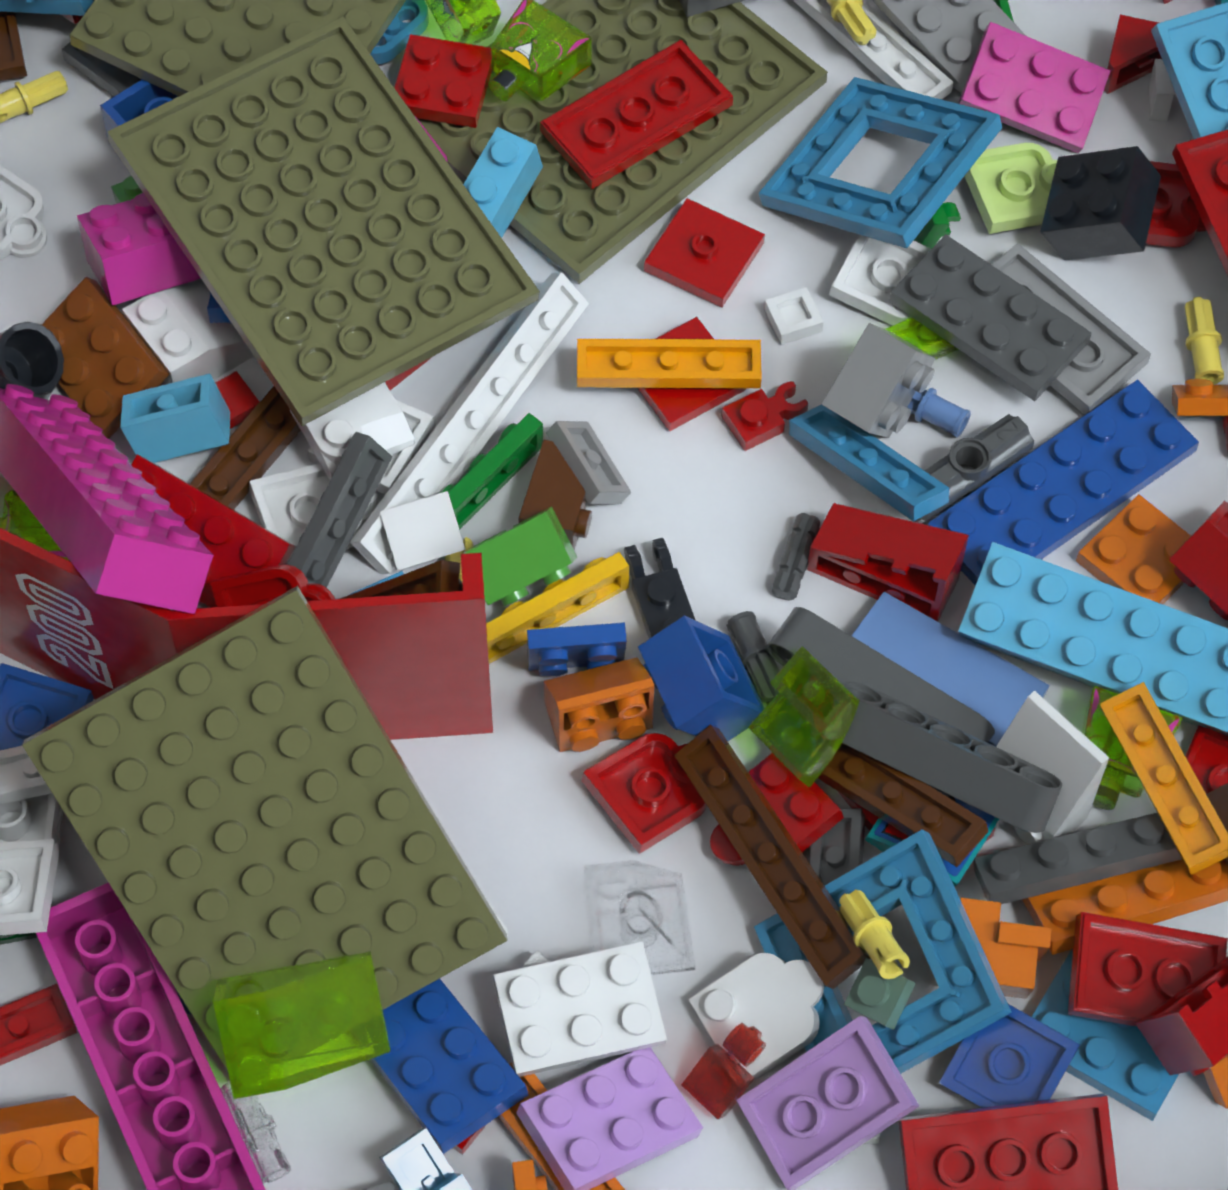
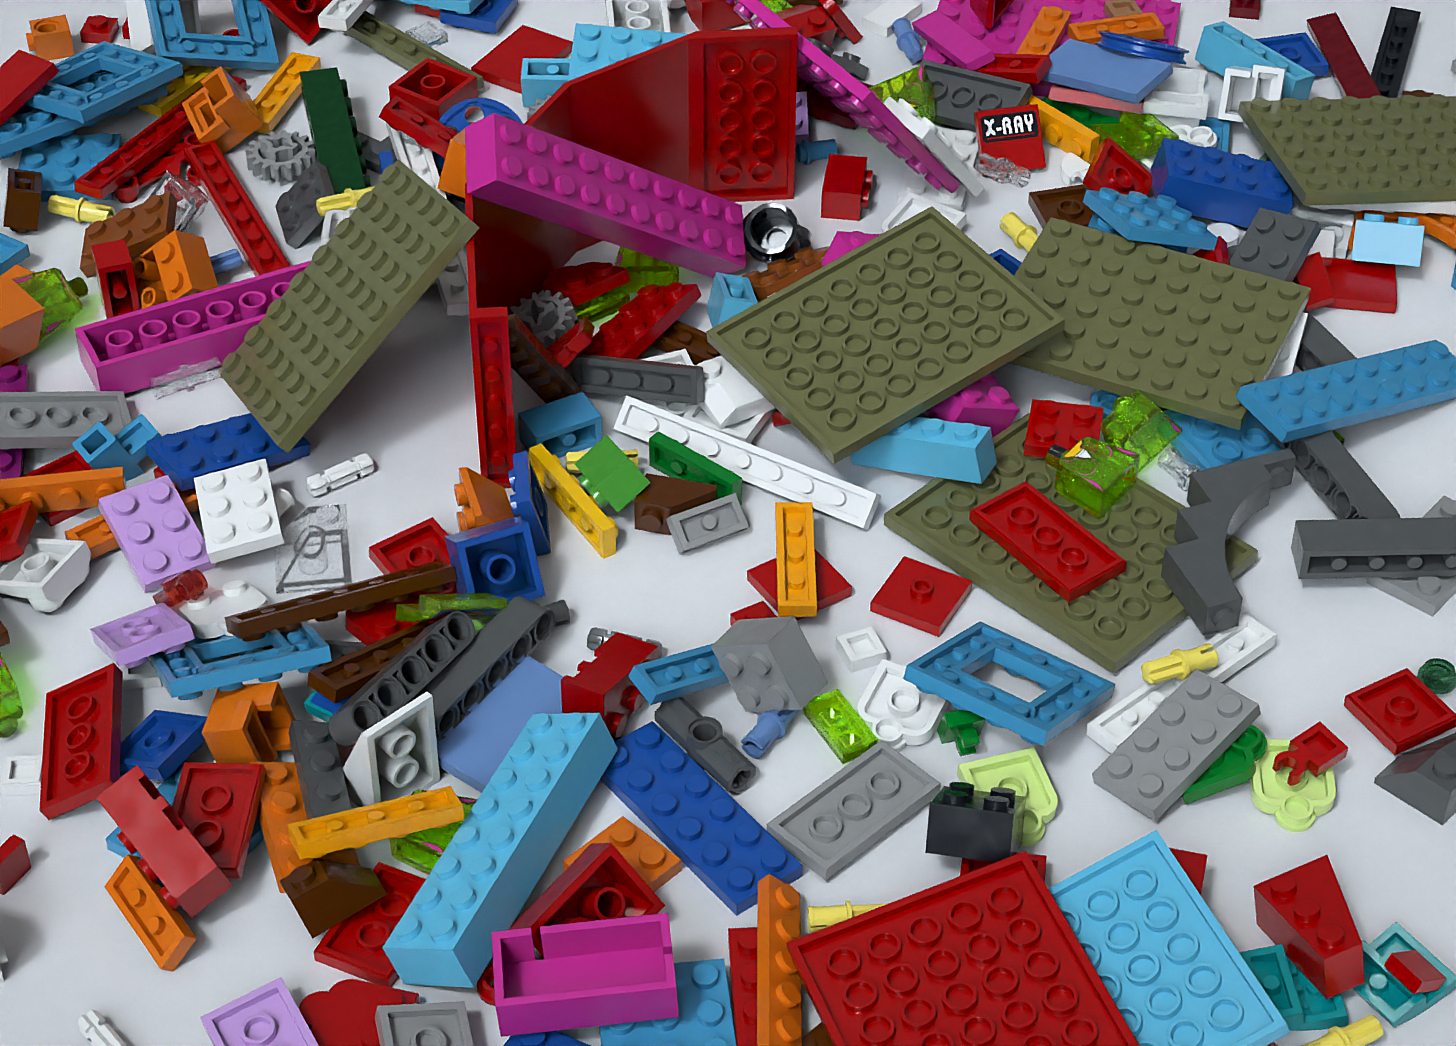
camera: 90 degrees right, 20 degrees down
clear neon green slope [213,952,391,1099] -> none
white sticker [380,491,465,570] -> none
black hinge [624,537,695,639] -> none
light yellow axle [839,889,910,979] -> none
sand green plate [844,958,916,1030] -> none
dark grey plate [889,234,1092,401] -> none
dark pink plate [958,22,1111,153] -> none

